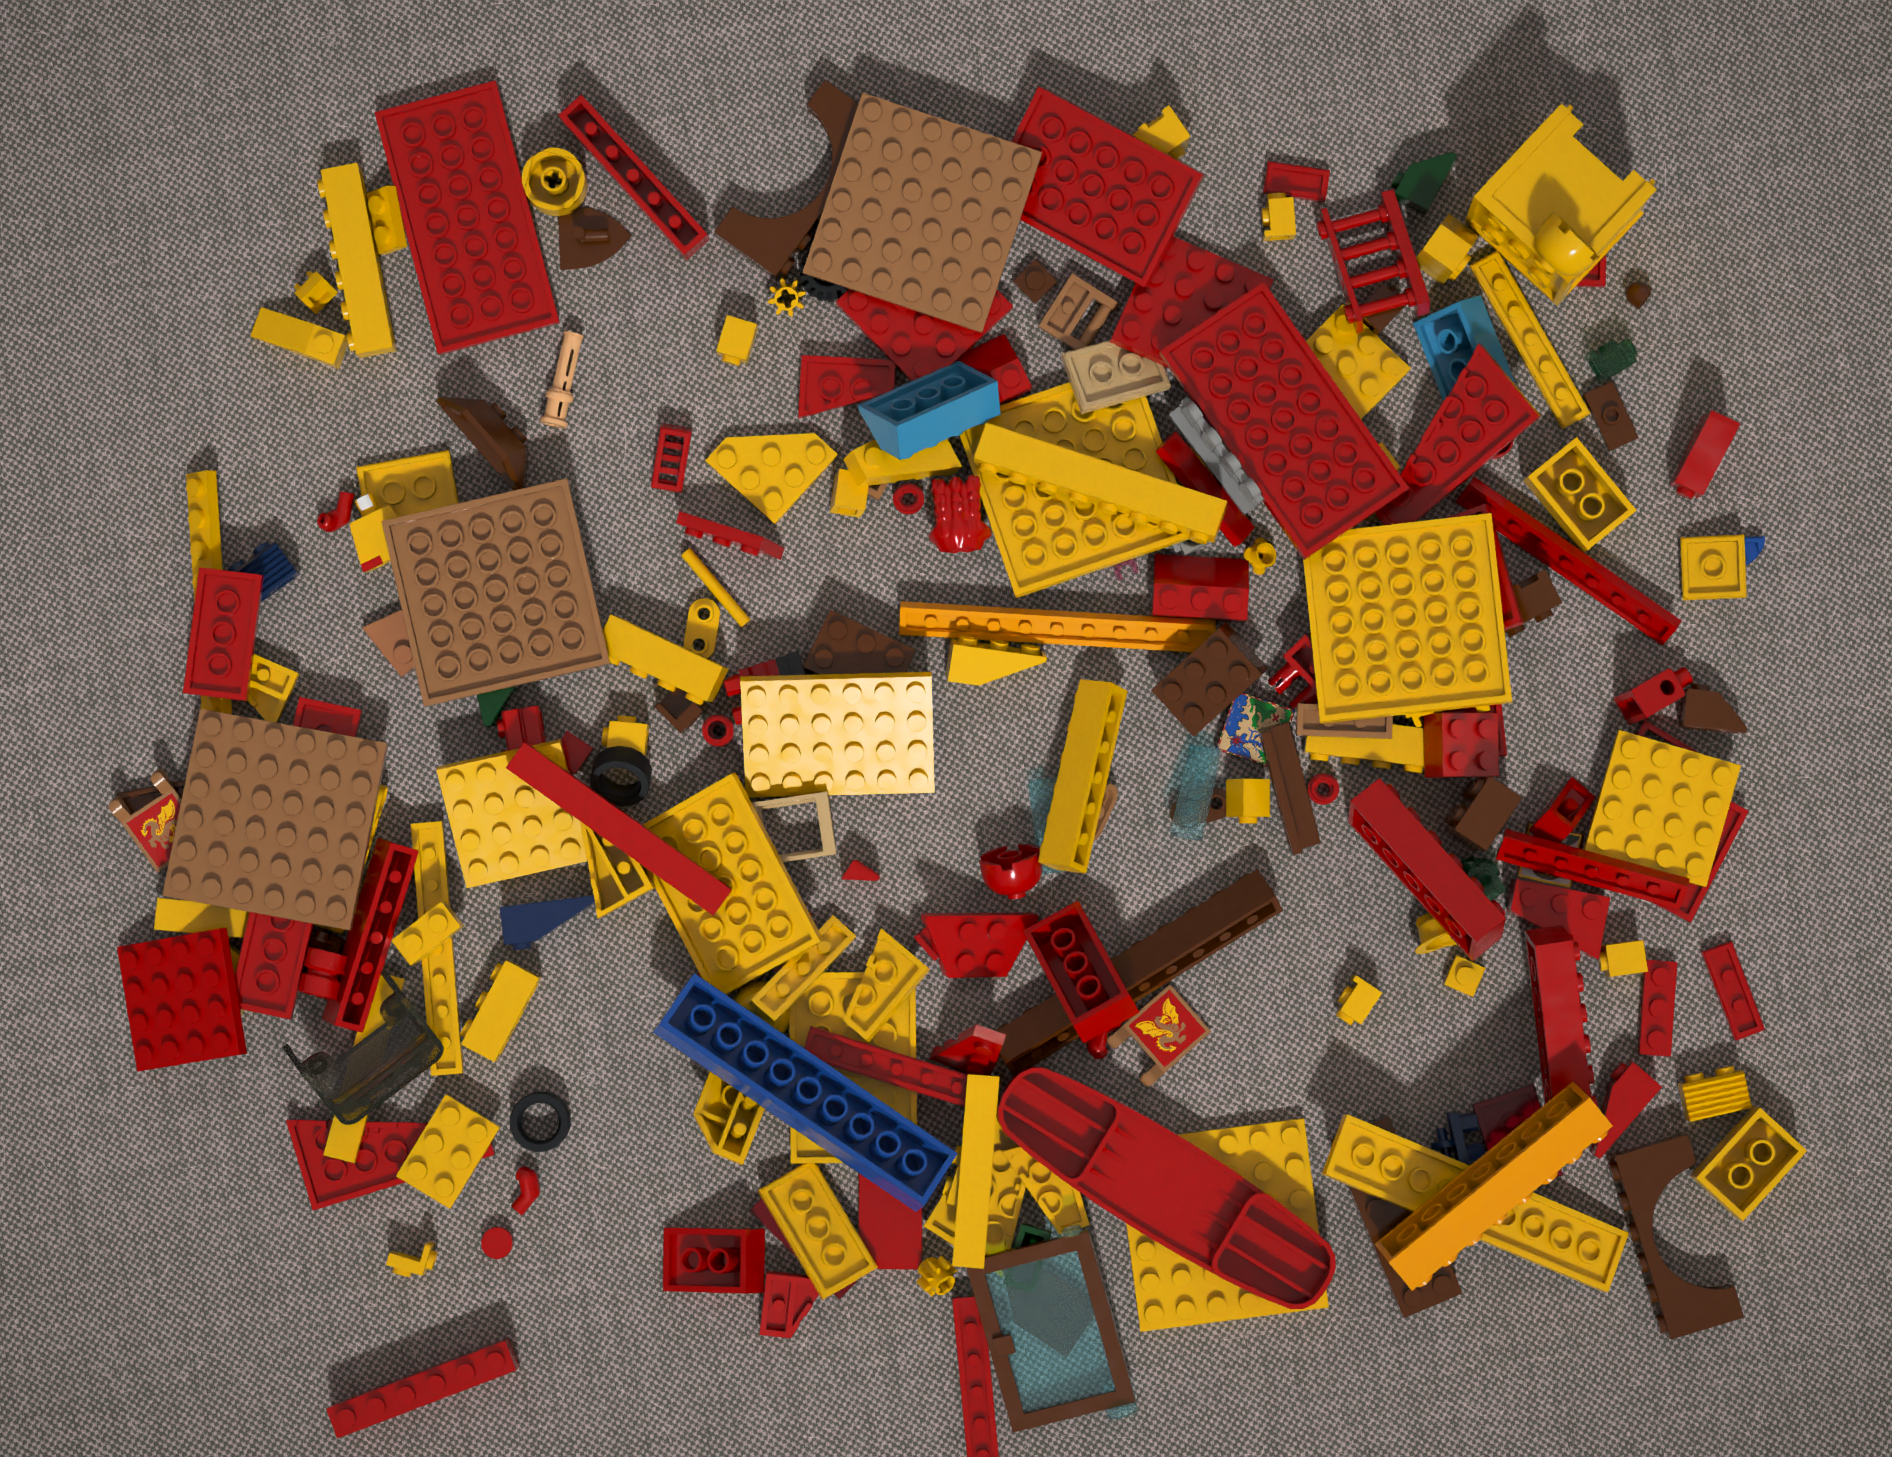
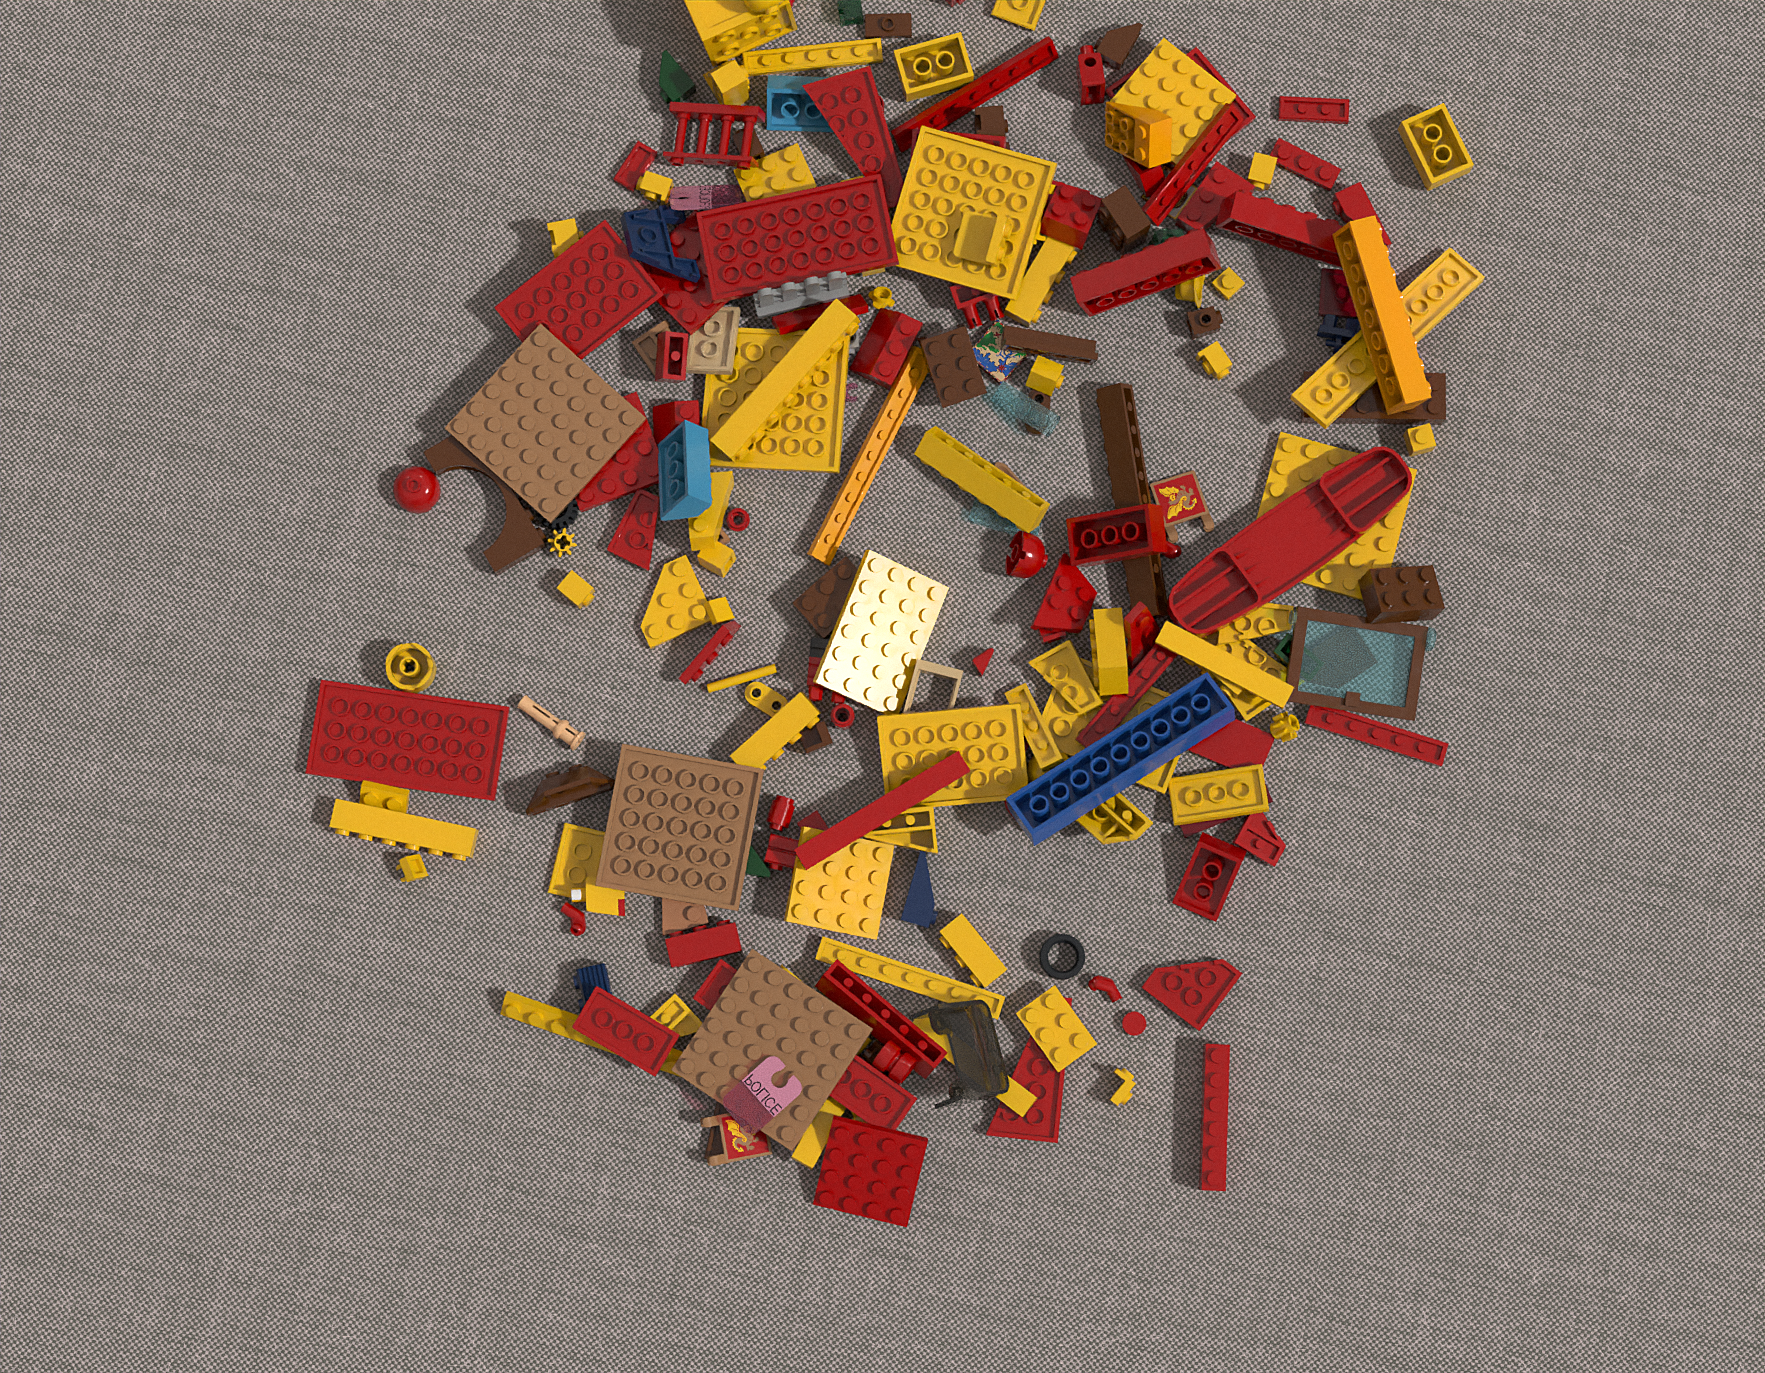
camera: 70 degrees left, 5 degrees down
yellow slope [250,307,348,369] -> none
yellow brick [391,901,465,966] -> none
red brick [558,94,710,261] -> none
reddish brown shield [558,207,631,270] -> none
black tyre [590,746,652,807] -> none
yellow brick [602,715,649,757] -> none
red slope [651,423,693,493] -> none
red piece [928,475,992,554] -> none
yellow slope [945,635,1047,686] -> none
reddish brown plate [1013,259,1057,305] -> none
medium nougat plate [1296,703,1393,739] -> none
red plate [1307,773,1339,805] -> none
reddish brown arch [1608,1132,1744,1340] -> none
yellow brick [1677,1065,1752,1122] -> none
none -> red cylinder [393,466,441,514]
none -> dark blue wing [620,202,700,283]
none -> red brick [655,331,688,384]
none -> red brick [665,919,743,968]
none -> clear pink piece [670,184,741,210]
none -> yellow tile [704,596,735,625]
none -> clear pink piece [723,1056,802,1134]
none -> red brick [766,795,795,832]
none -> yellow bracket [953,211,1012,268]
none -> yellow brick [1089,607,1128,696]
none -> light orange slope [1105,101,1172,168]
none -> red plate [1141,959,1243,1031]
none -> reddish brown brick [1185,306,1223,340]
none -> reddish brown brick [1358,565,1445,624]
none -> yellow brick [1403,423,1437,457]

